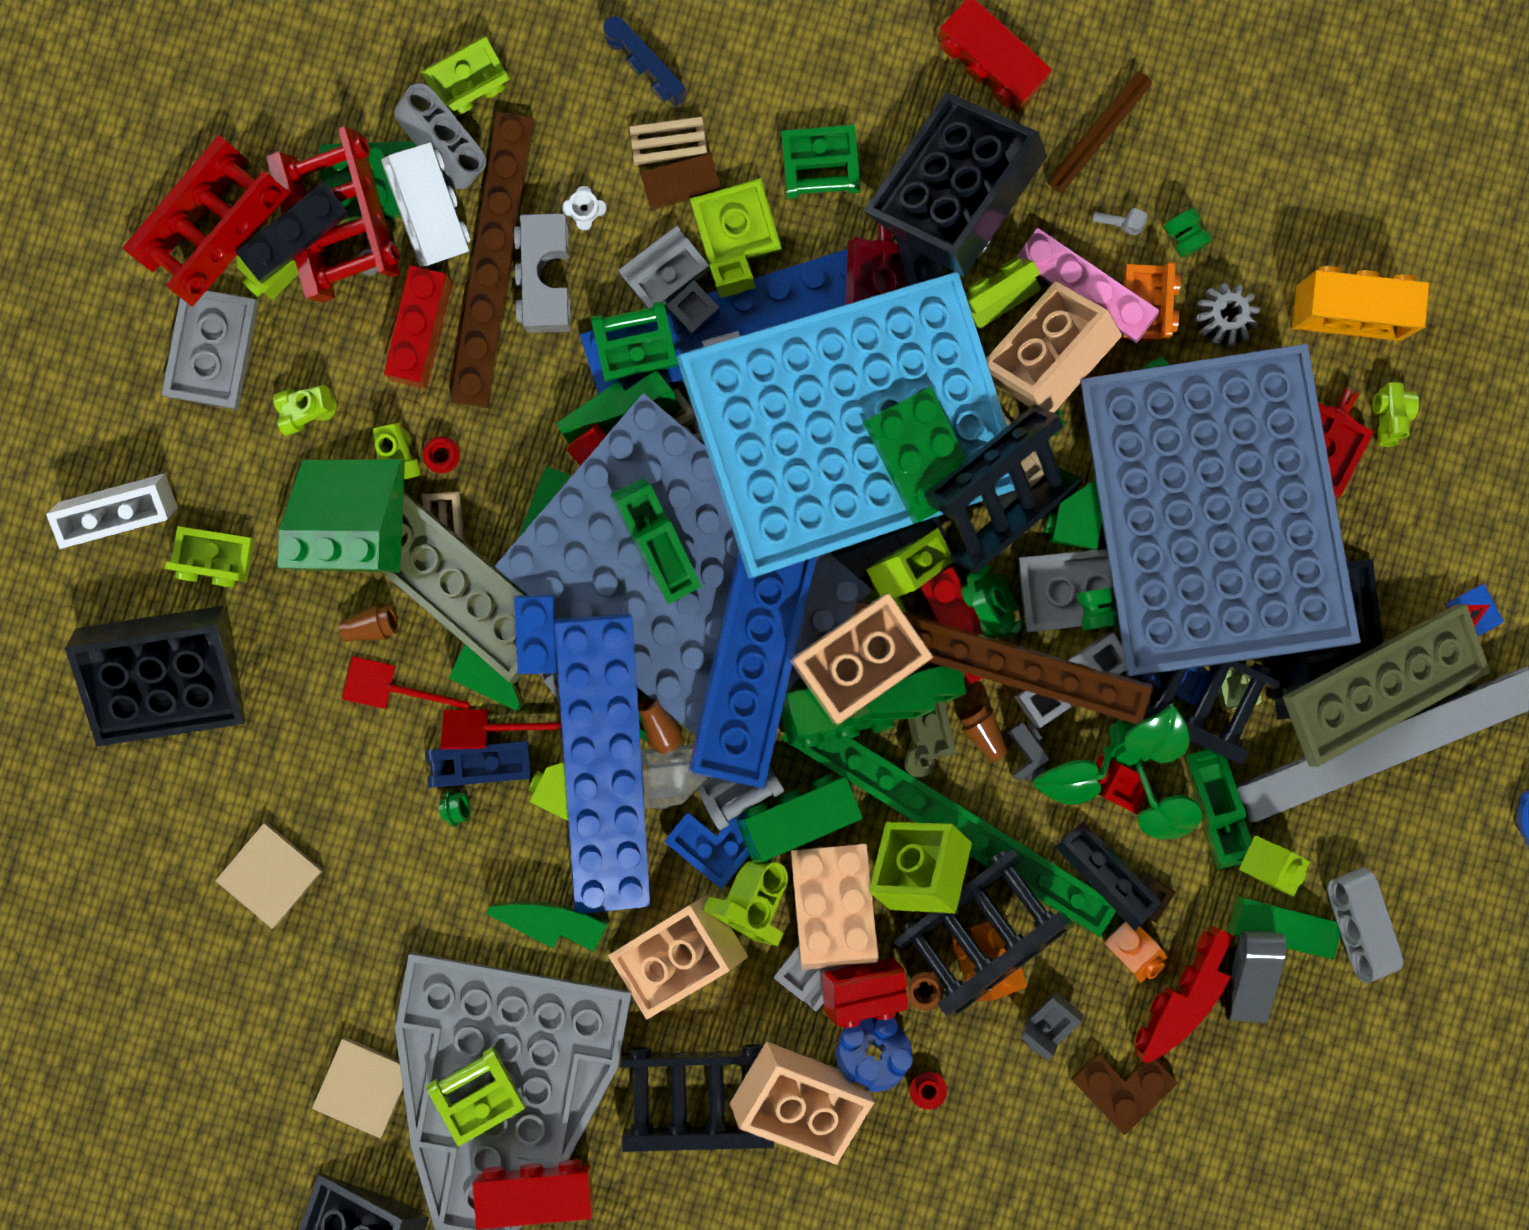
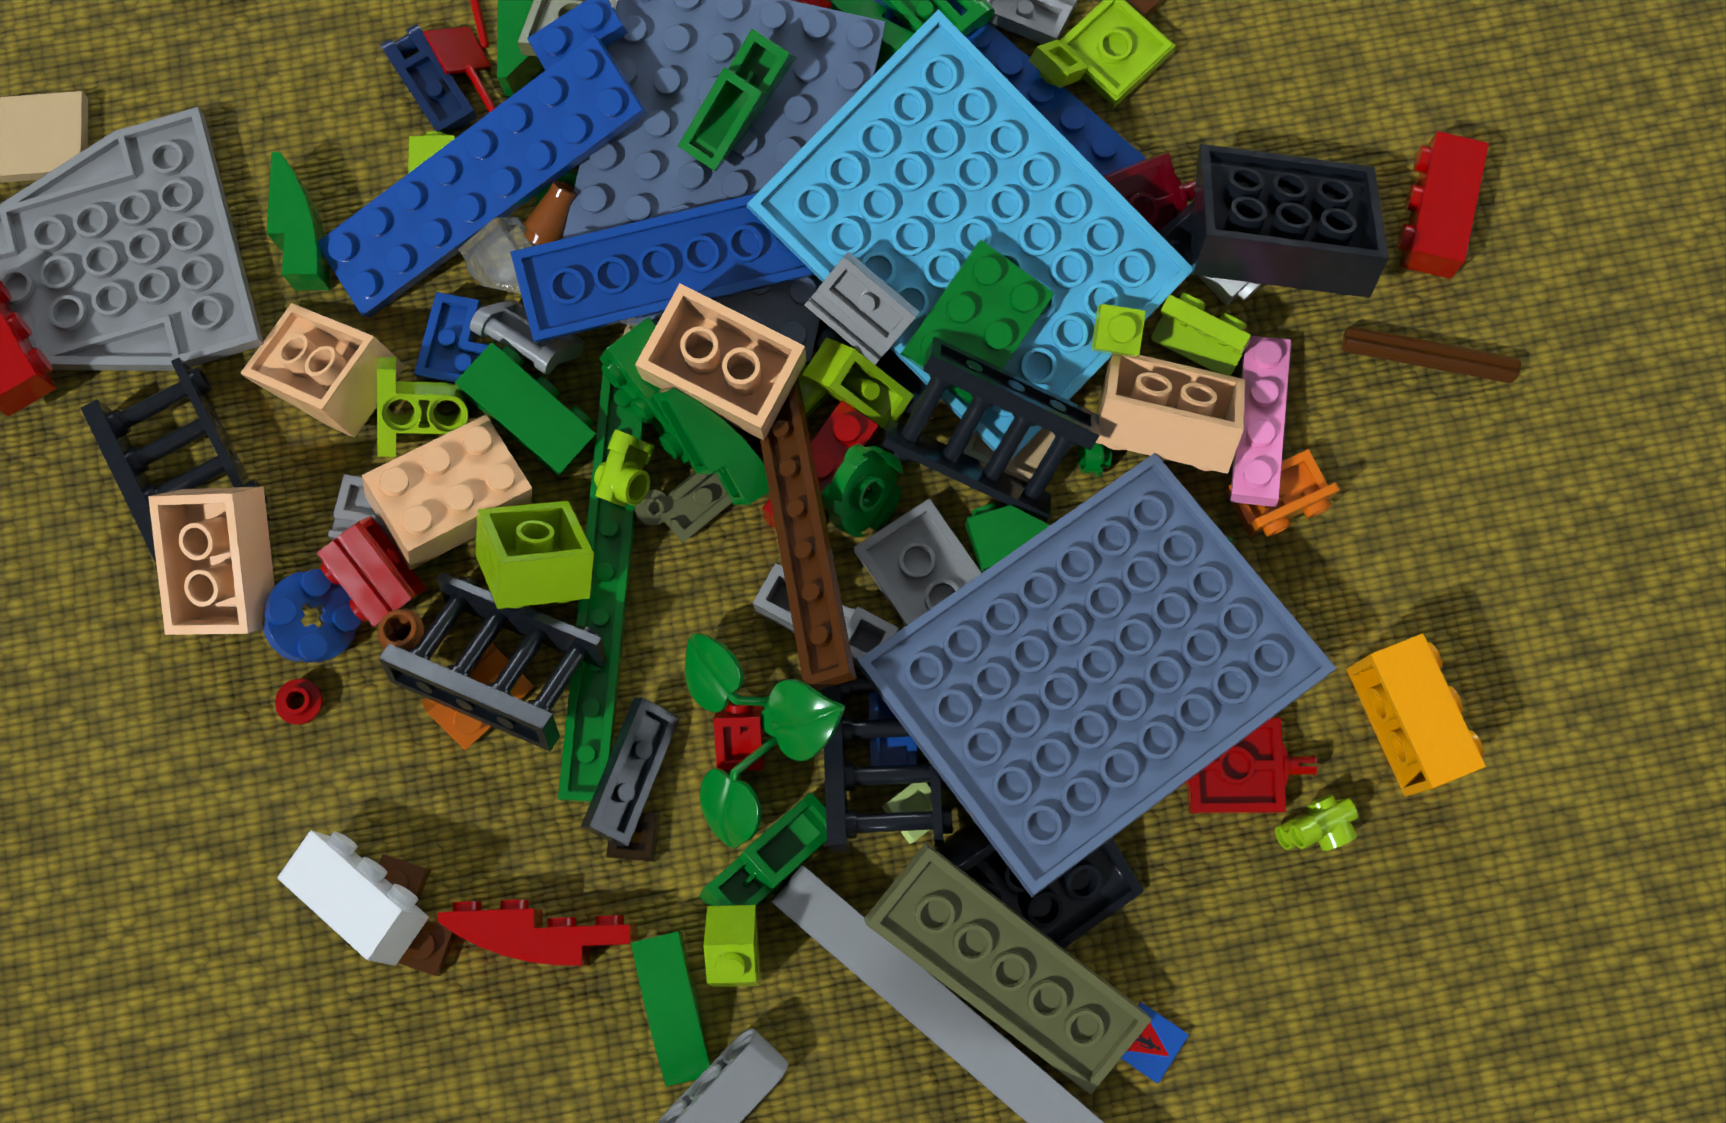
camera: 70 degrees right, 10 degrees down
lime plate [426,1047,526,1147] -> none
green plate [439,790,471,827] -> none
dark grey plate [666,280,719,335] -> none
green plate [781,125,860,199] -> none
dark orange cone [959,704,1009,762] -> none
dark grey bracket [1006,722,1049,782] -> none
dark grey bracket [1021,991,1084,1060] -> none
green wheel [1076,587,1119,631] -> none
light grey hand [1093,208,1147,235] -> none
orange bracket [1103,921,1168,983] -> none
green wheel [1163,208,1213,259] -> none
light grey gear [1195,283,1260,347] -> none
dark grey beam [1225,930,1286,1023] -> none
none -> white brick [277,830,429,966]
none -> lime plate [594,429,655,507]
none -> light grey plate [805,251,919,365]
none -> lime plate [1091,304,1146,358]

